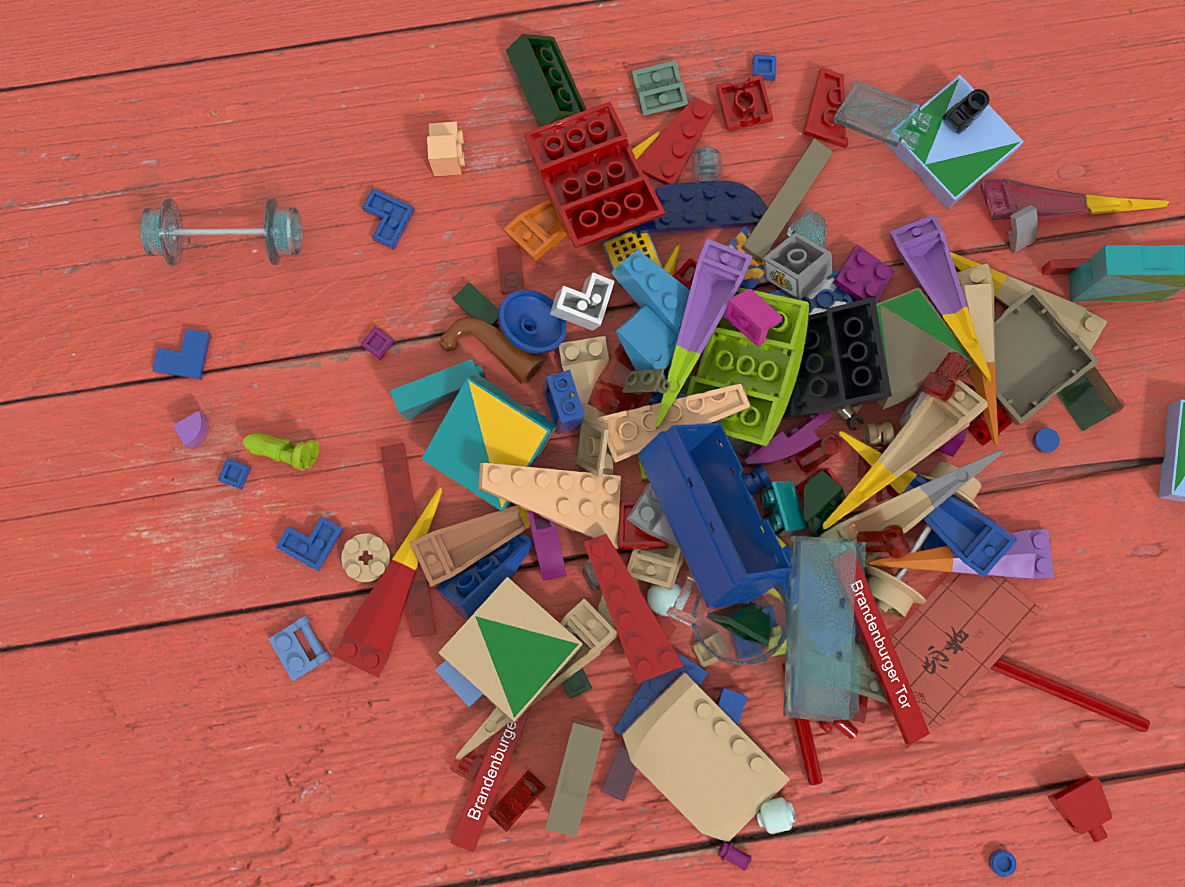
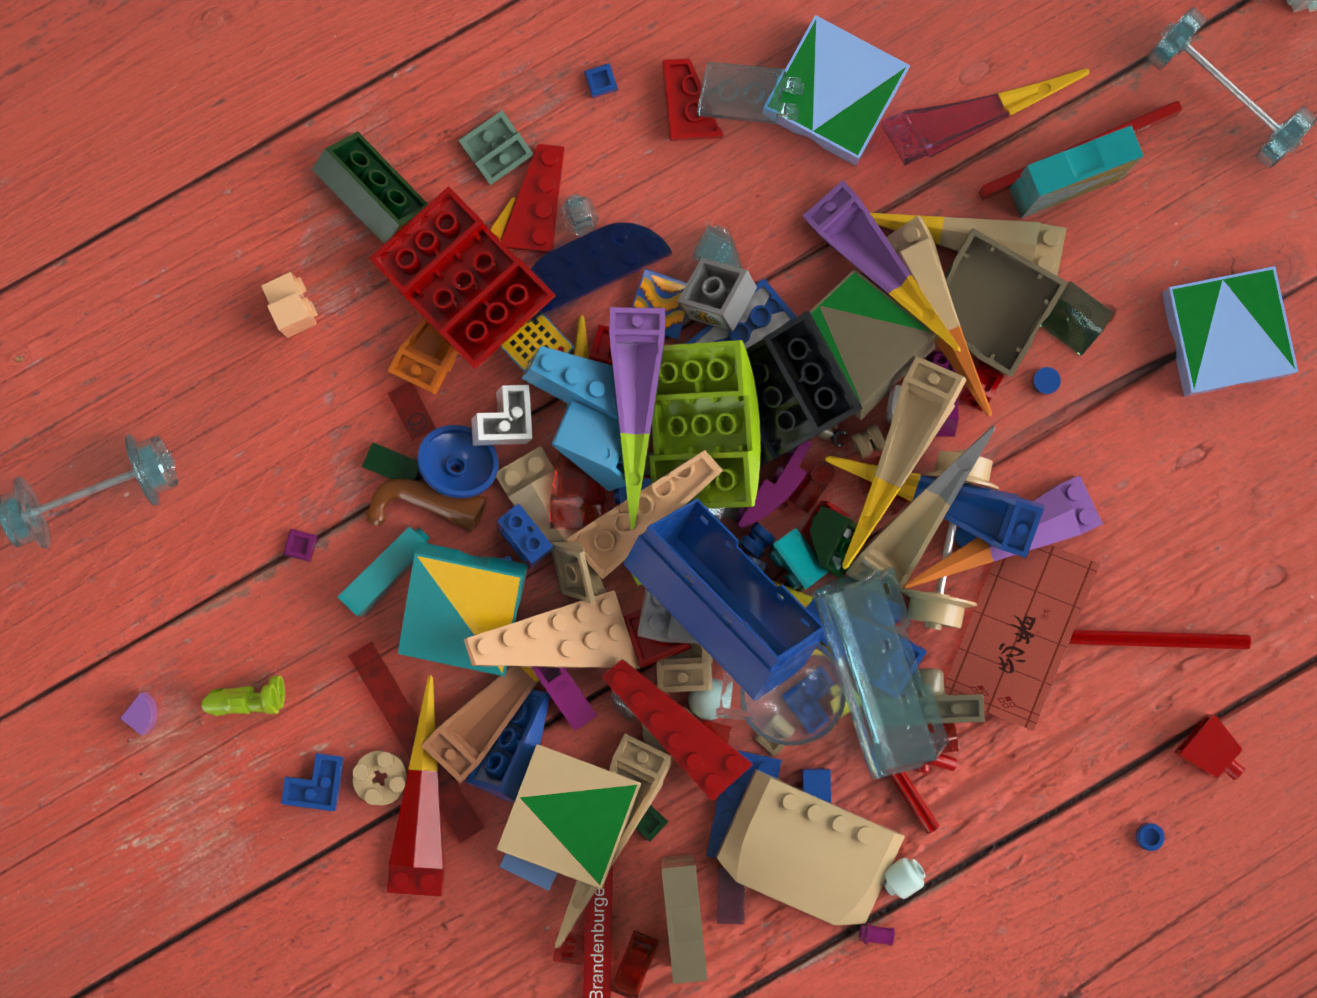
camera: 20 degrees left, 5 degrees up
blue tile [152,329,211,380] -> none
blue tile [218,458,251,490] -> none
medium blue plate [268,615,331,681] -> none
blue tile [362,188,415,250] -> none
olive hinge [622,369,670,394] -> none
dark green slope [706,602,770,646] -> none
red brick [716,74,773,132] -> none
dark pink panel [724,289,783,347] -> none
dark tan tile [741,138,833,262] -> none
red tile [829,549,930,745] -> none
magenta plate [832,244,895,304] -> none
clear red piece [856,525,911,558] -> none
clear red piece [921,351,968,402] -> none
black piece [942,89,990,135] -> none
light grey slope [1008,205,1038,253] -> none

